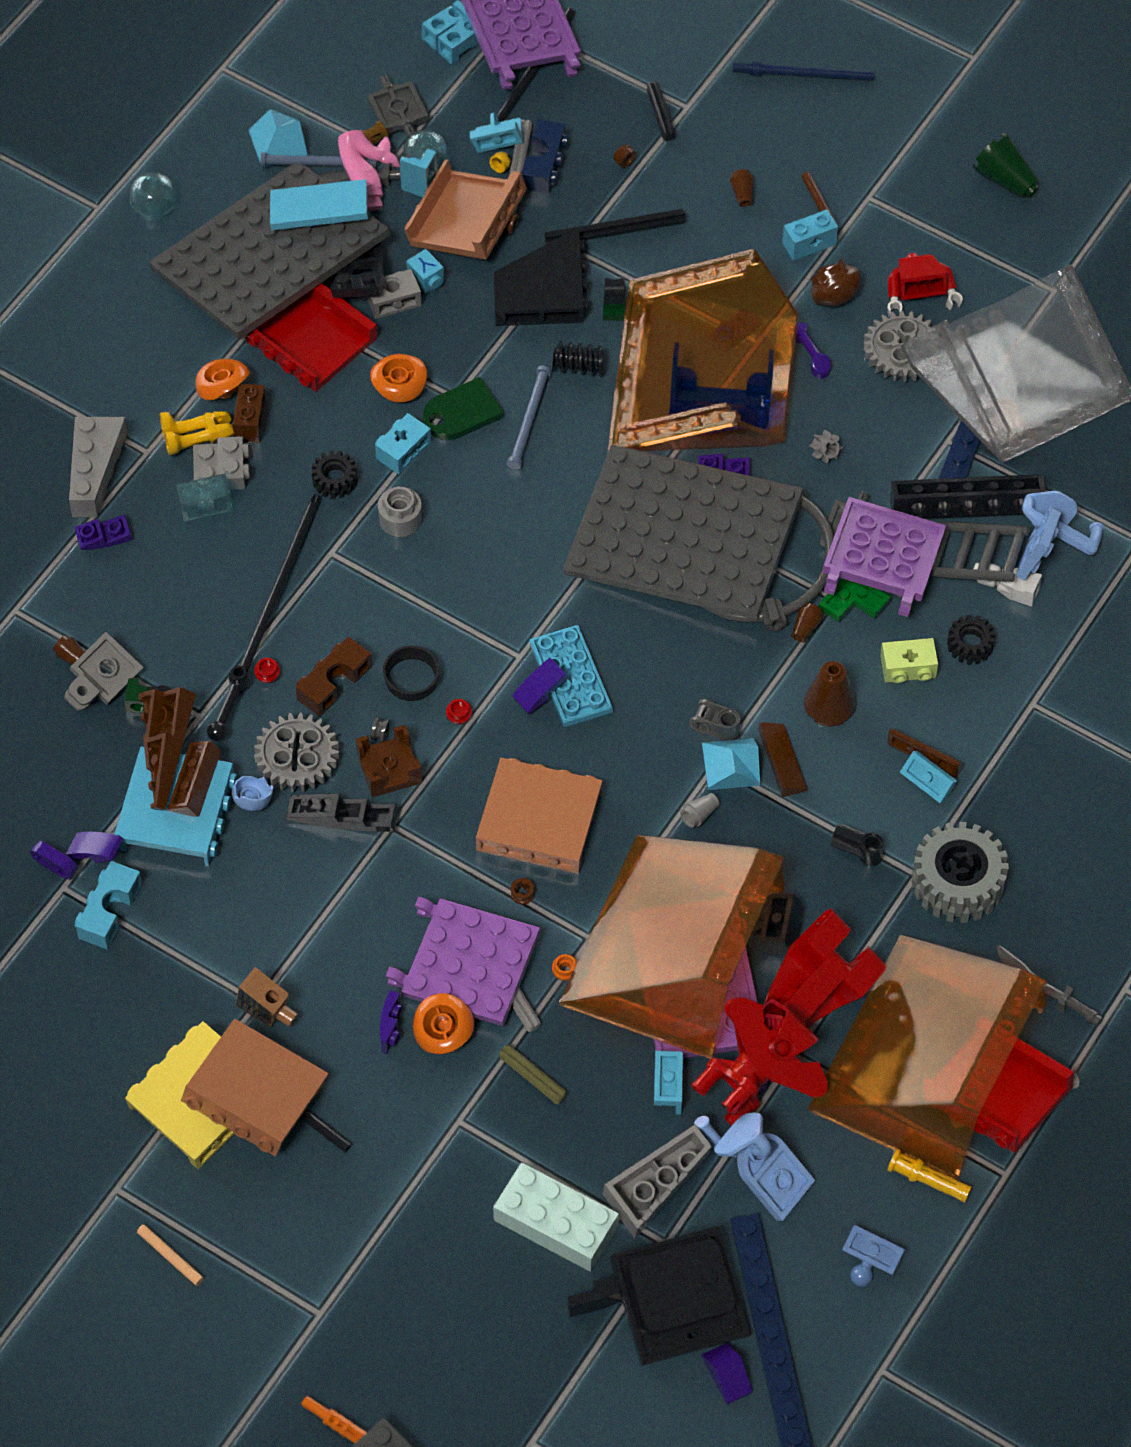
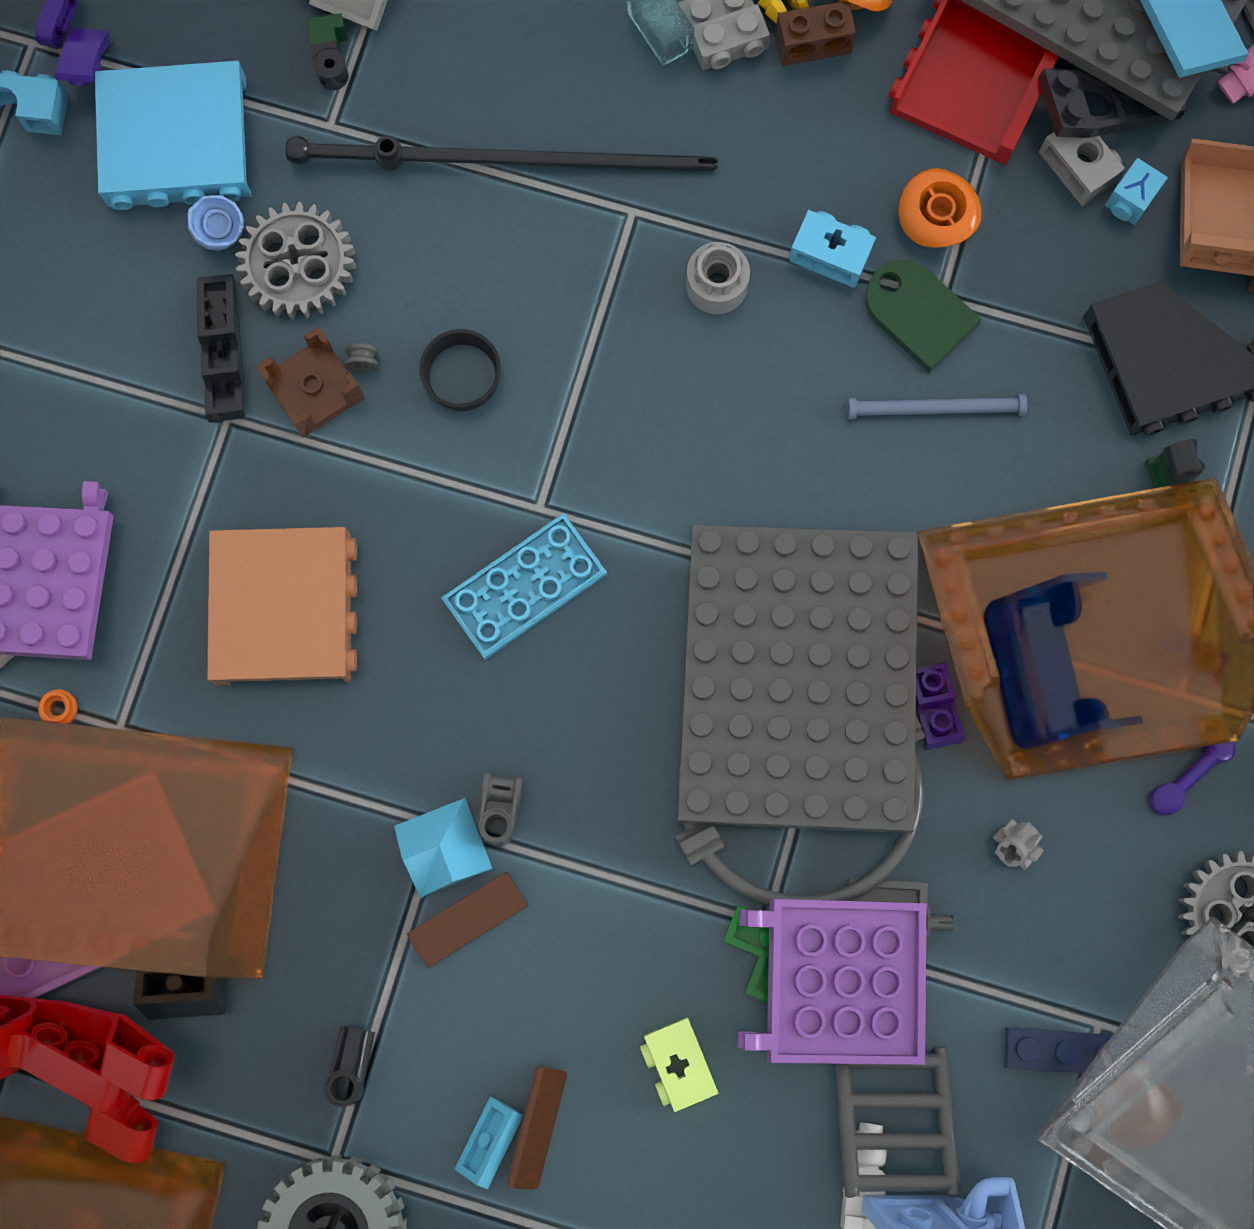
camera: 75 degrees right, 20 degrees up
reddish brown wedge [139,687,196,811] -> none
reddish brown slope [167,741,221,817] -> none
red plate [254,658,280,683] -> none
reddish brown arch [296,636,372,717] -> none
black tyre [311,450,358,499] -> none
red plate [446,699,472,724] -> none
reddish brown bush [510,878,535,905] -> none
dark purple slope [512,658,567,715] -> none
black piece [552,341,604,377] -> none
light grey cone [680,793,719,828] -> none
reddish brown cone [791,603,823,643] -> none
reddish brown cone [804,661,856,727] -> none
black brick [890,474,1046,519] -> none
black tyre [947,615,995,665] -> none

